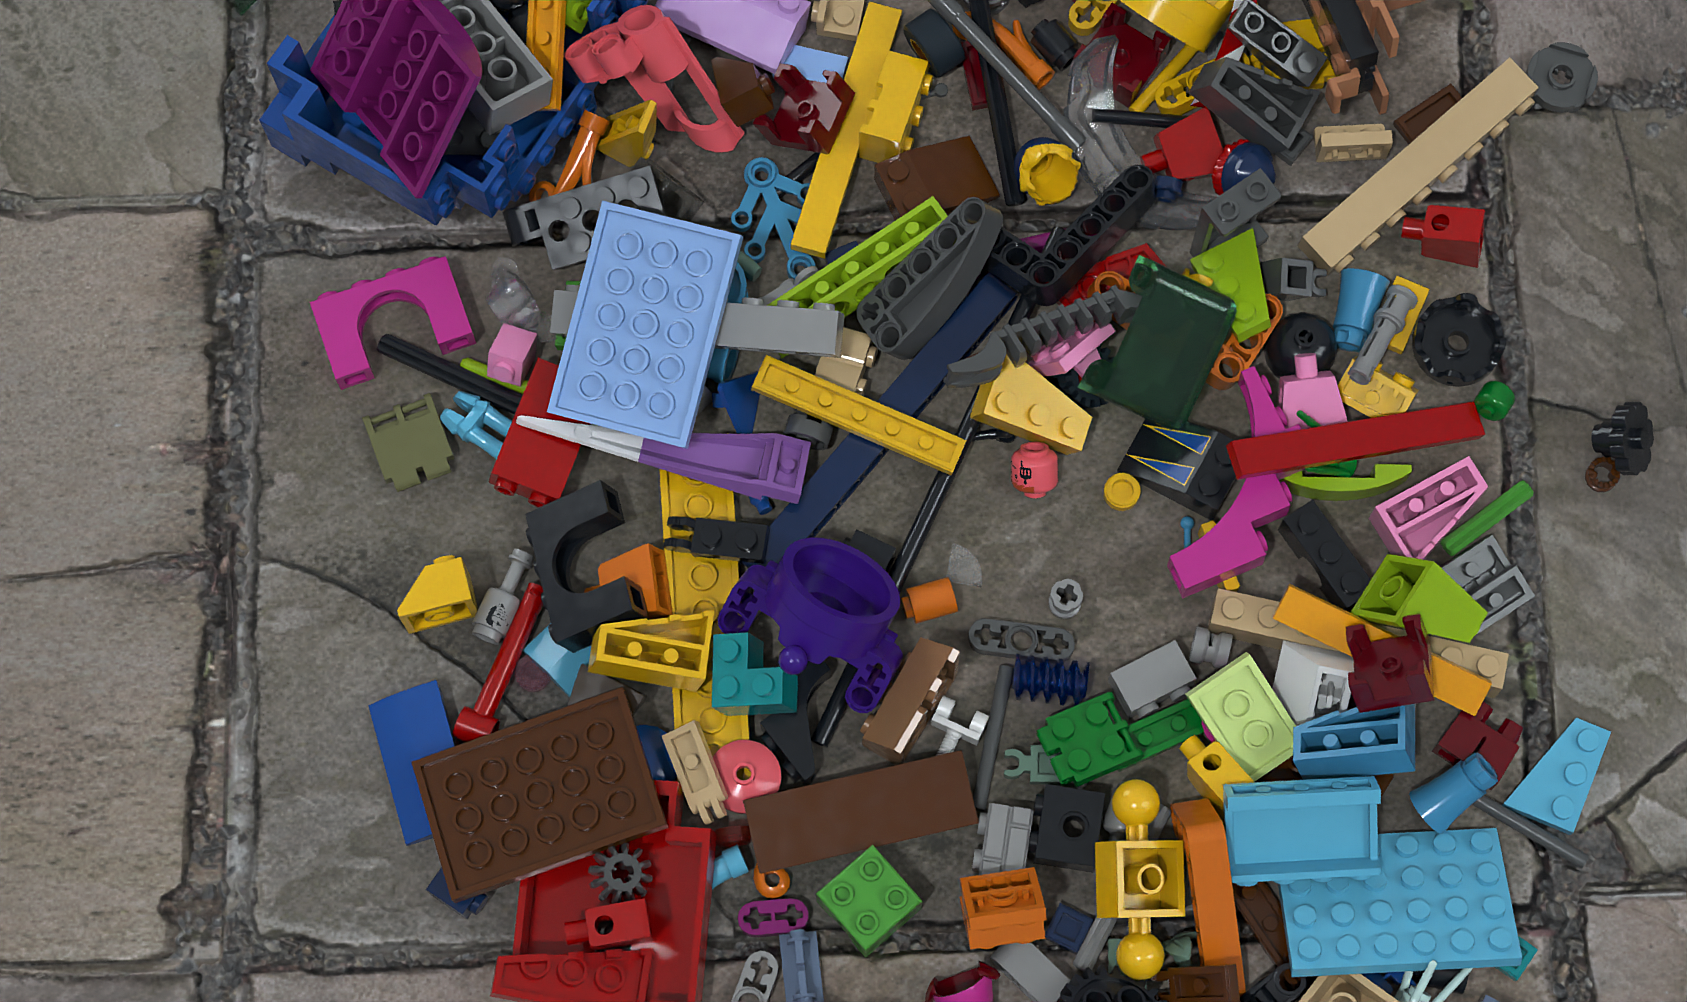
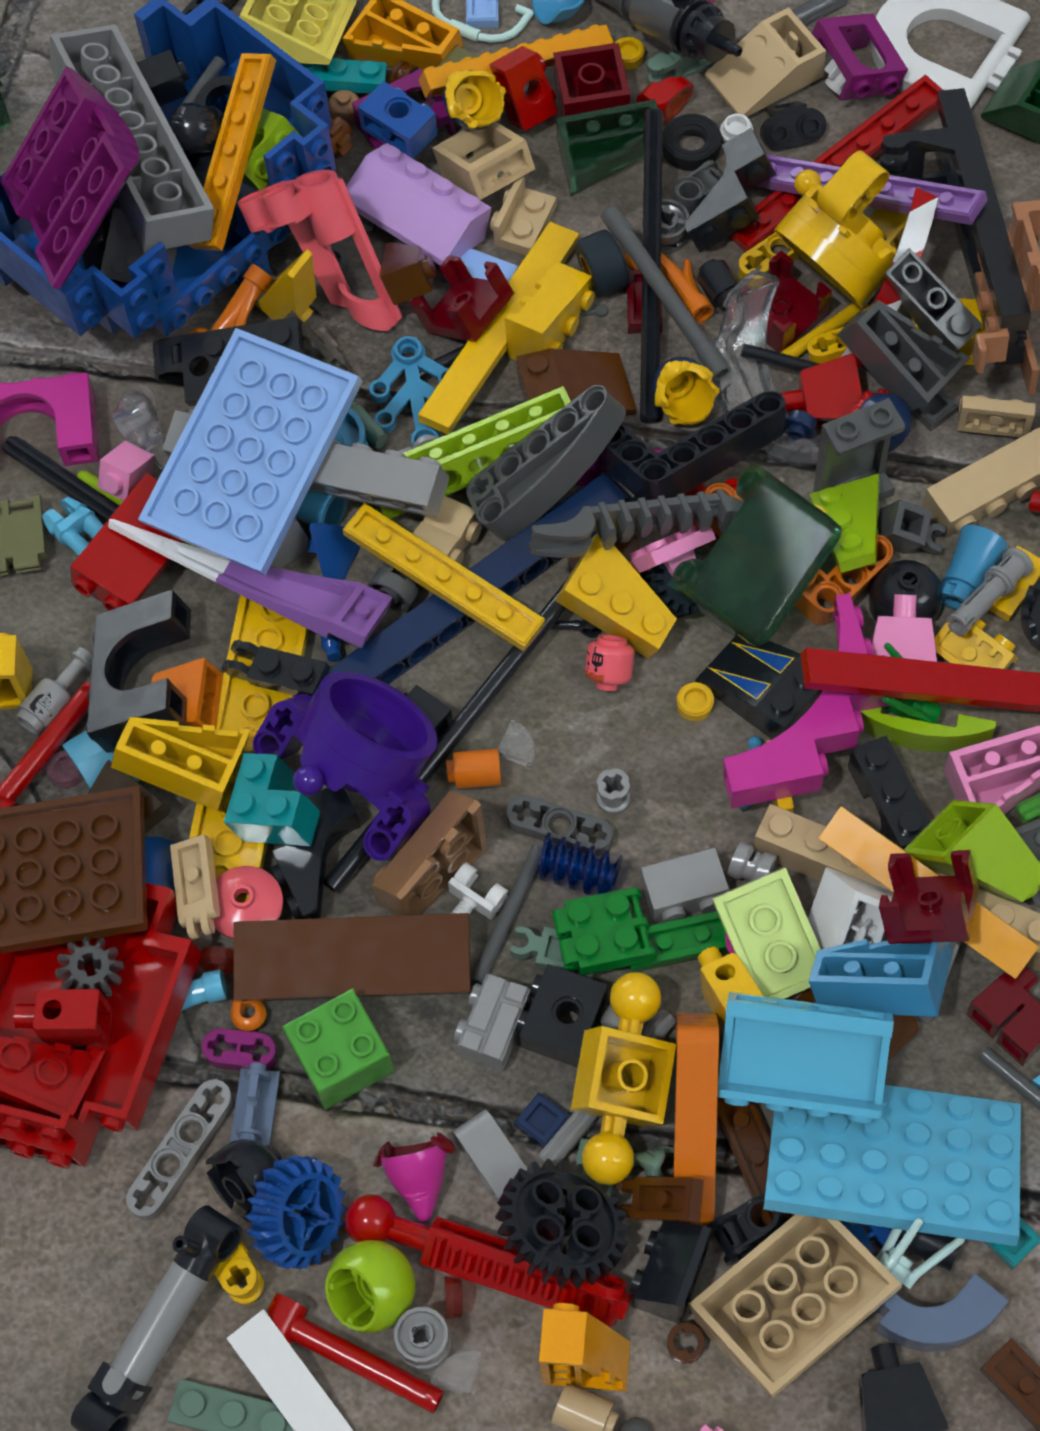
camera: 15 degrees right, 10 degrees down
orange bracket [960,867,1047,949] -> none
dark azure plant [1409,752,1498,834] -> none

